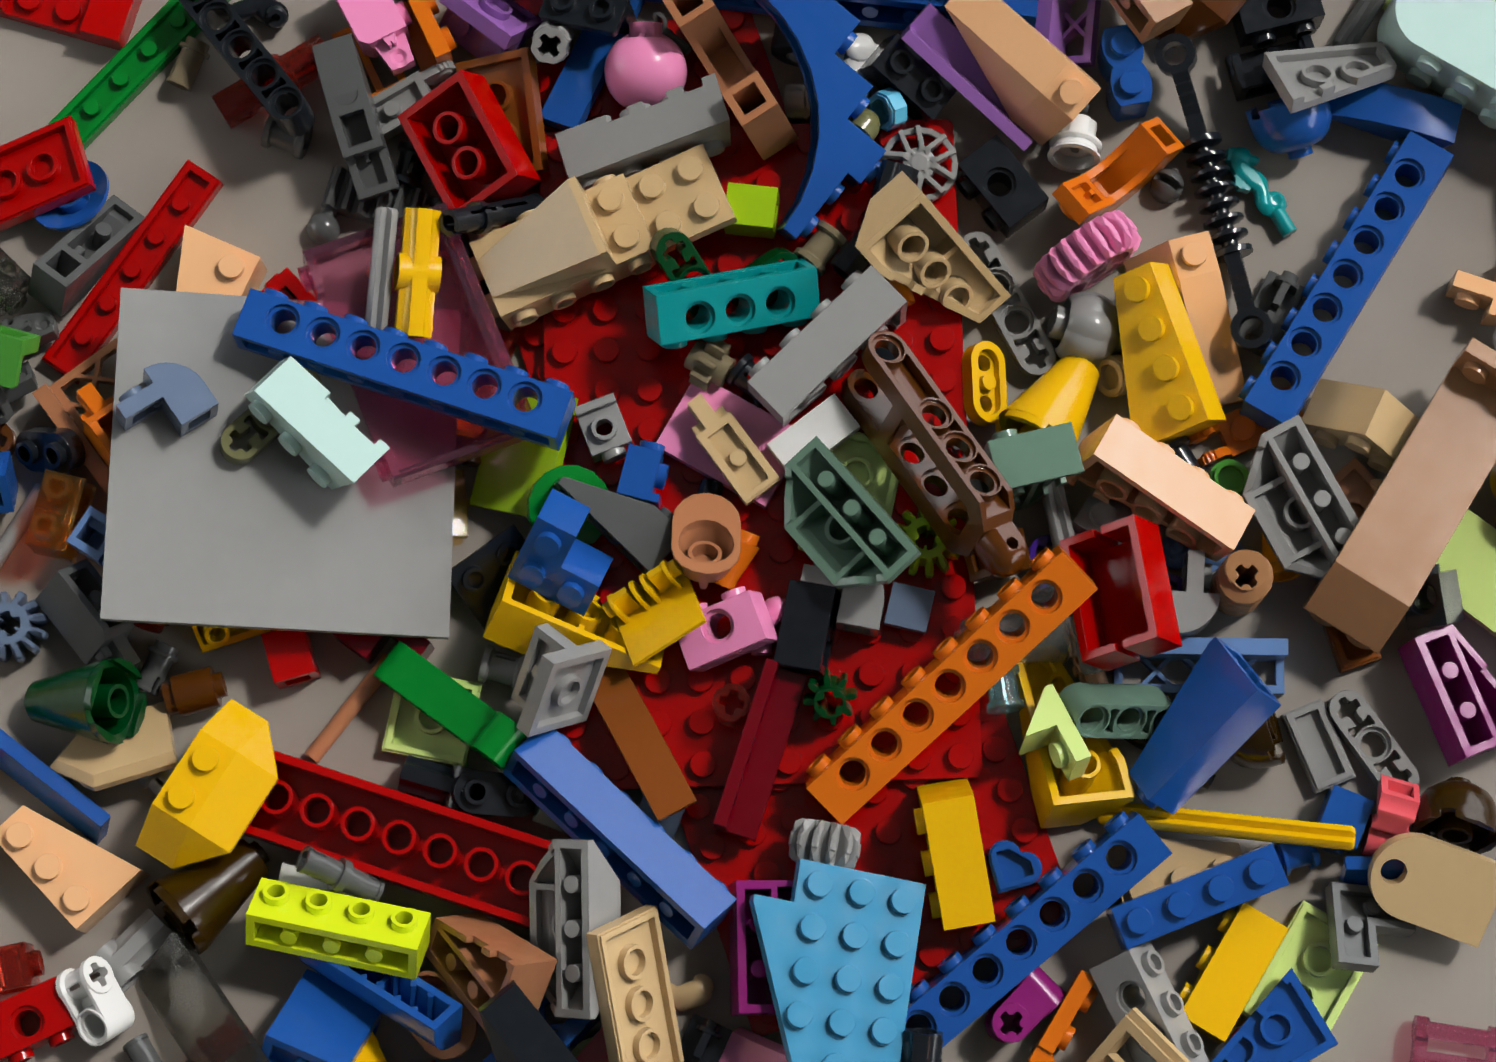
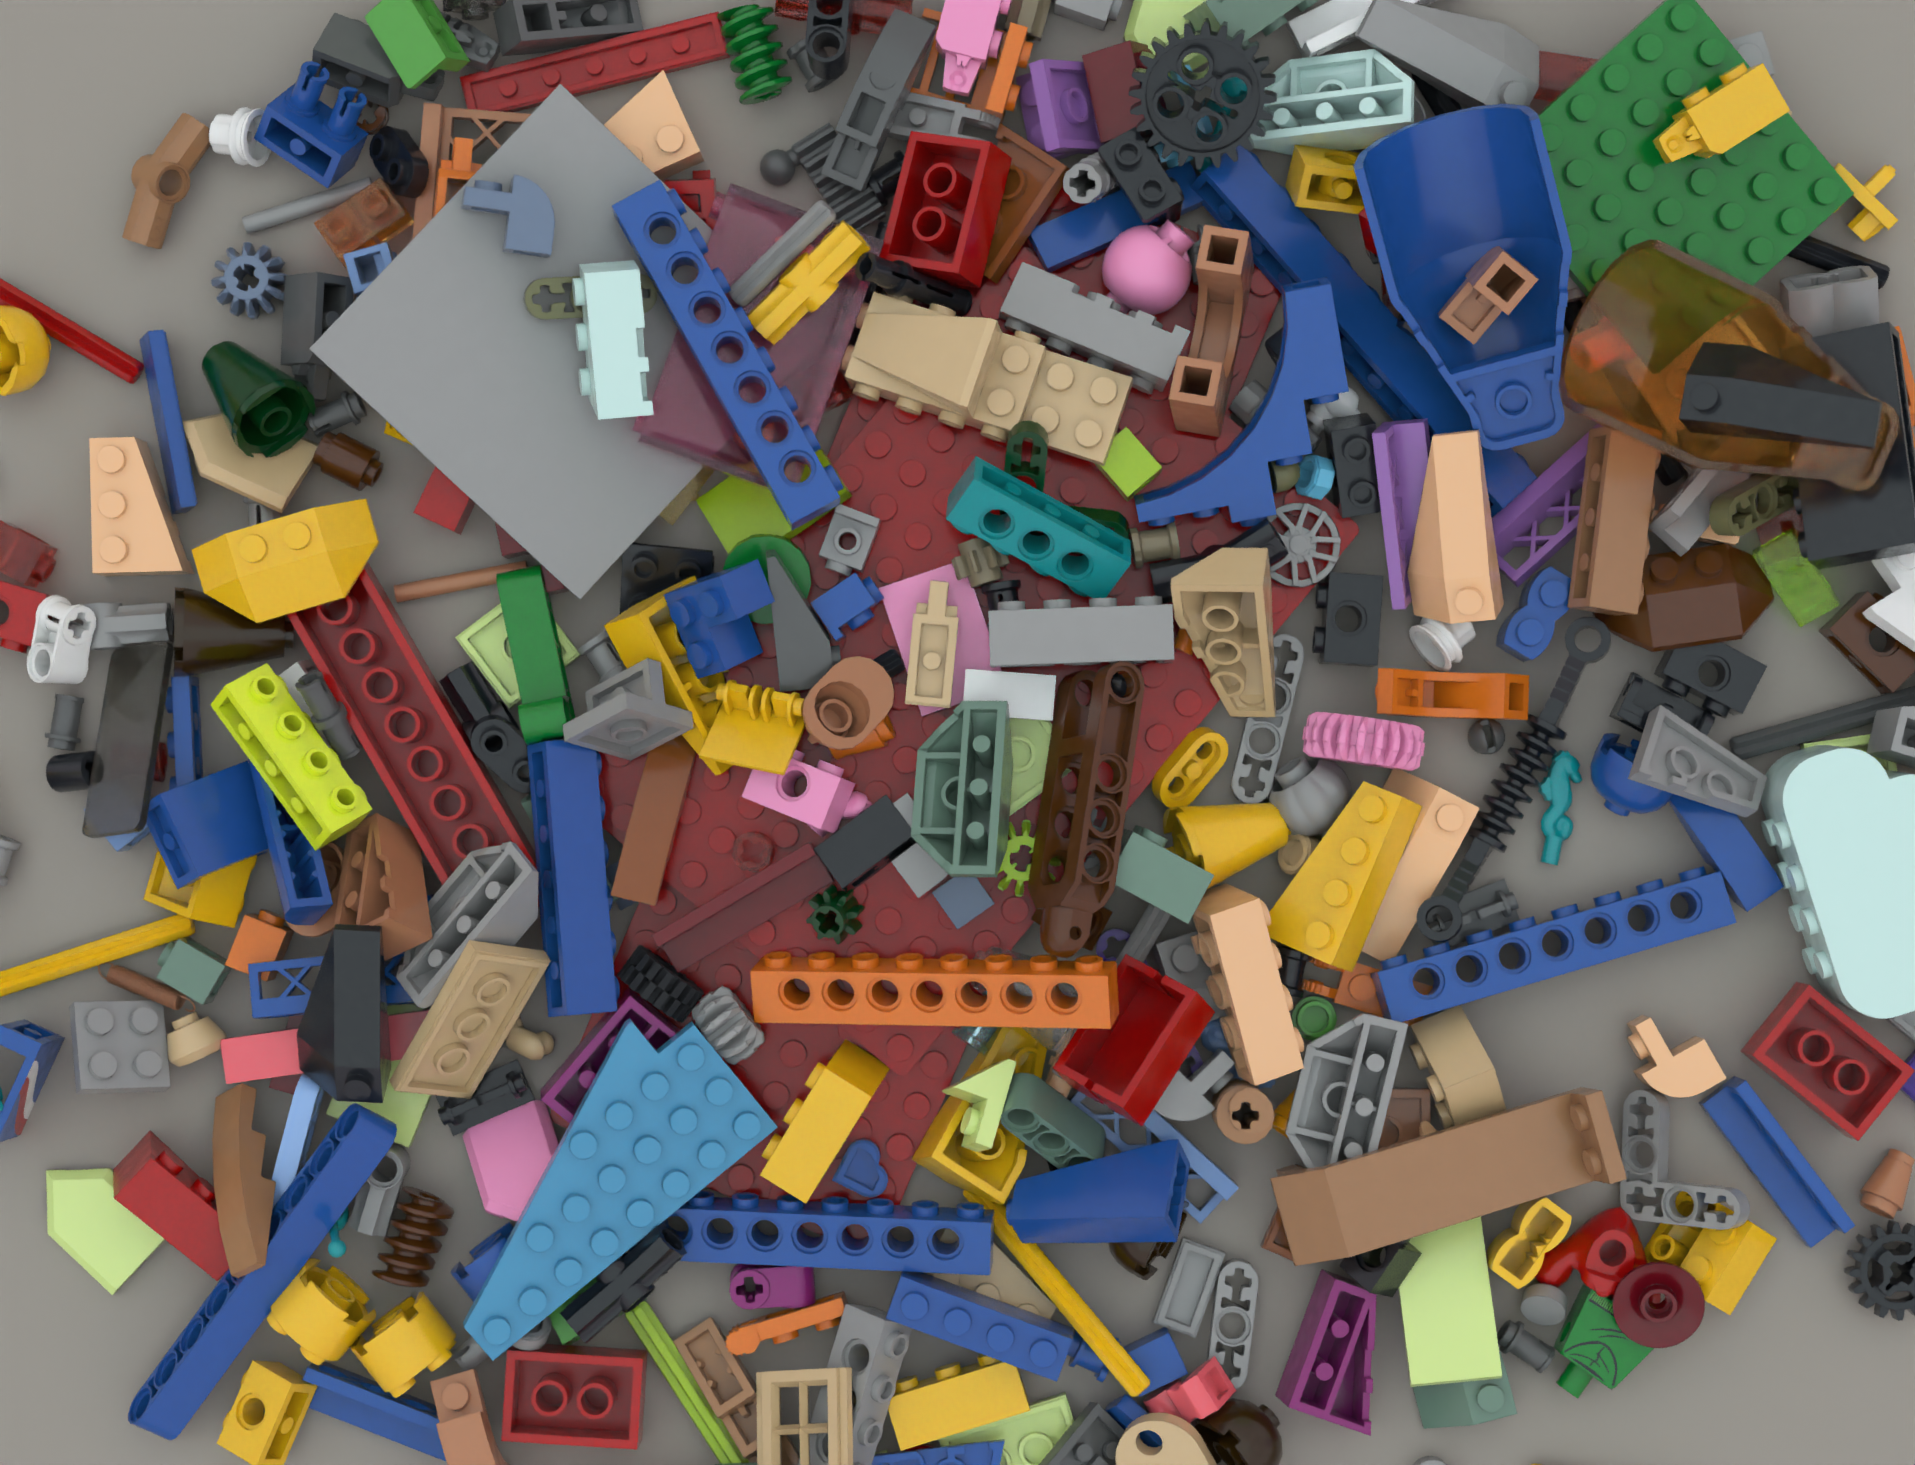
camera: 45 degrees right, 10 degrees up
none -> blue plate [165,676,203,790]
none -> black tyre [617,945,704,1023]
none -> green piece [717,4,793,105]

